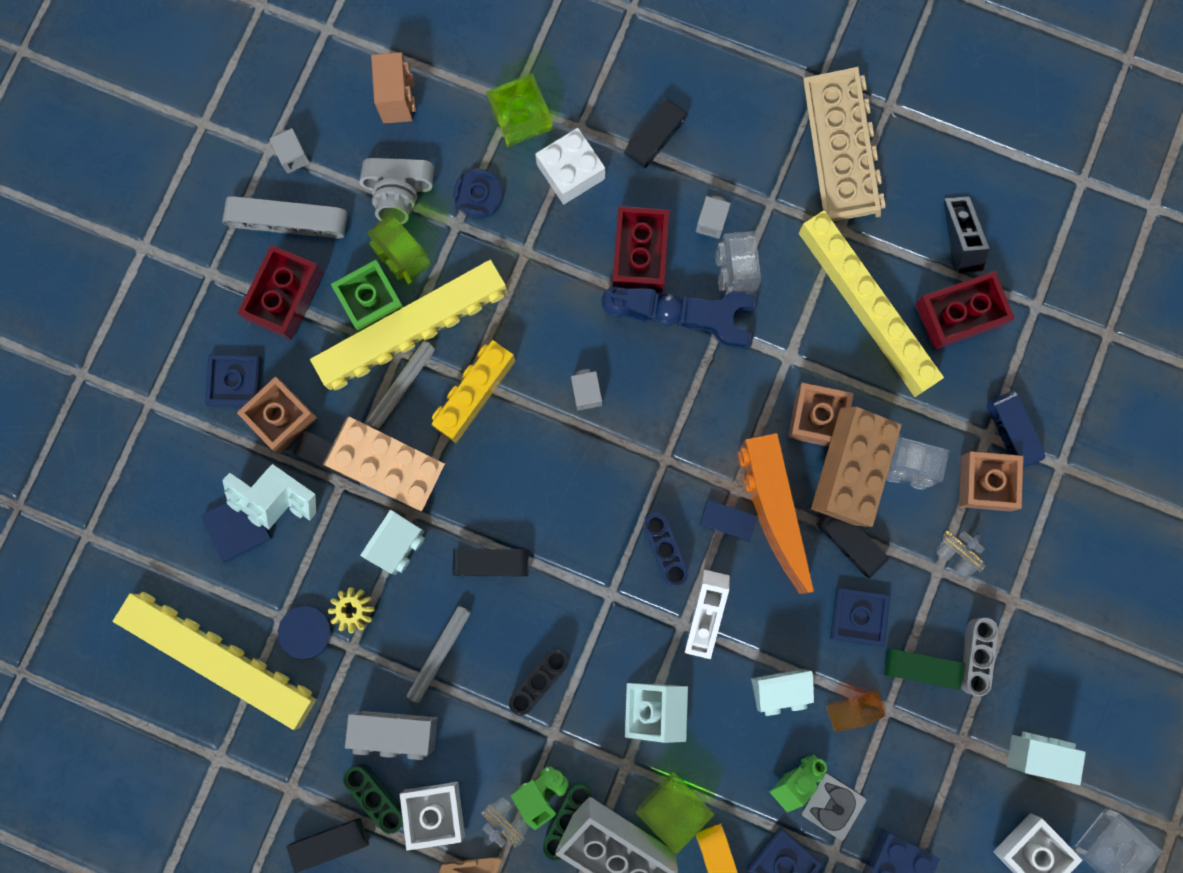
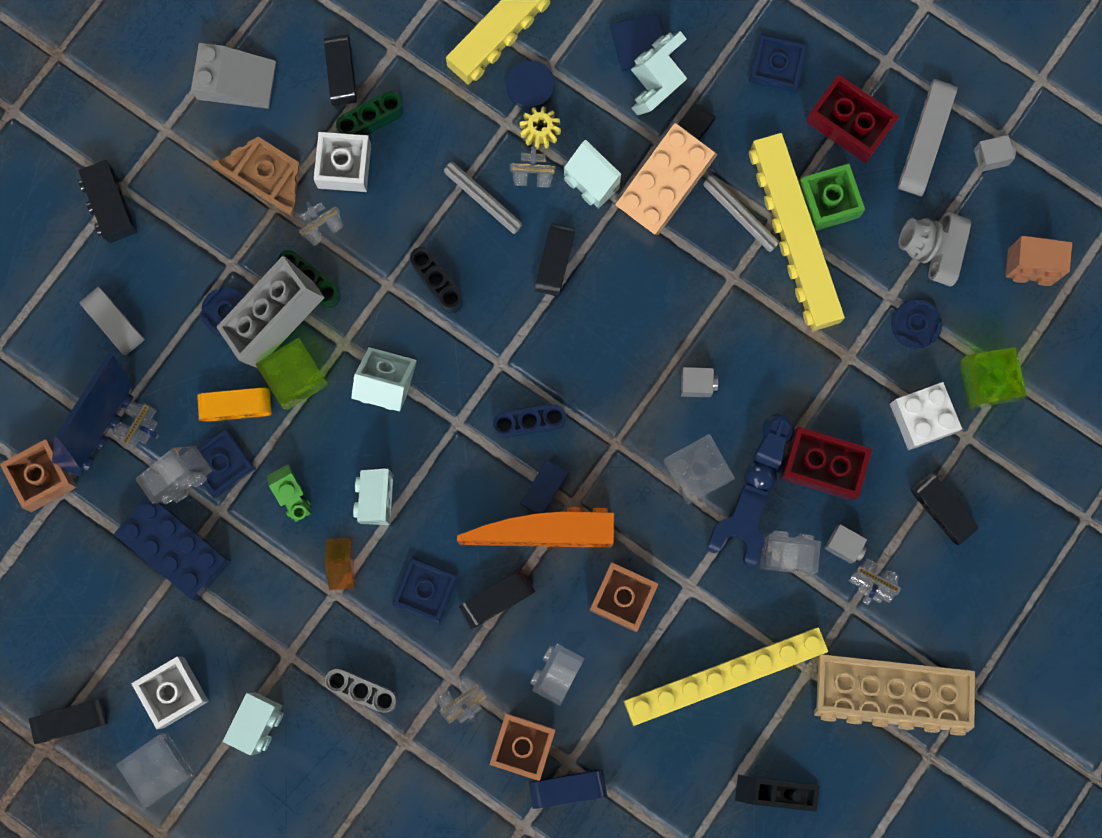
camera: 100 degrees right, 0 degrees up
nougat brick [237,377,318,454] -> none
light grey brick [345,711,438,760] -> none
clear neon green brick [367,213,431,285] -> none
yellow brick [432,340,515,443] -> none
bright green brick [511,766,569,830] -> none
white slope [685,570,730,659] -> none
sticker [802,774,866,841] -> none
medium nougat brick [811,407,902,527] -> none
dark green beam [884,648,965,690] -> none
dark red brick [915,271,1015,351] -> none
none -> clear hips [510,147,555,187]
none -> clear brick [663,434,735,506]
none -> clear hips [849,559,901,605]

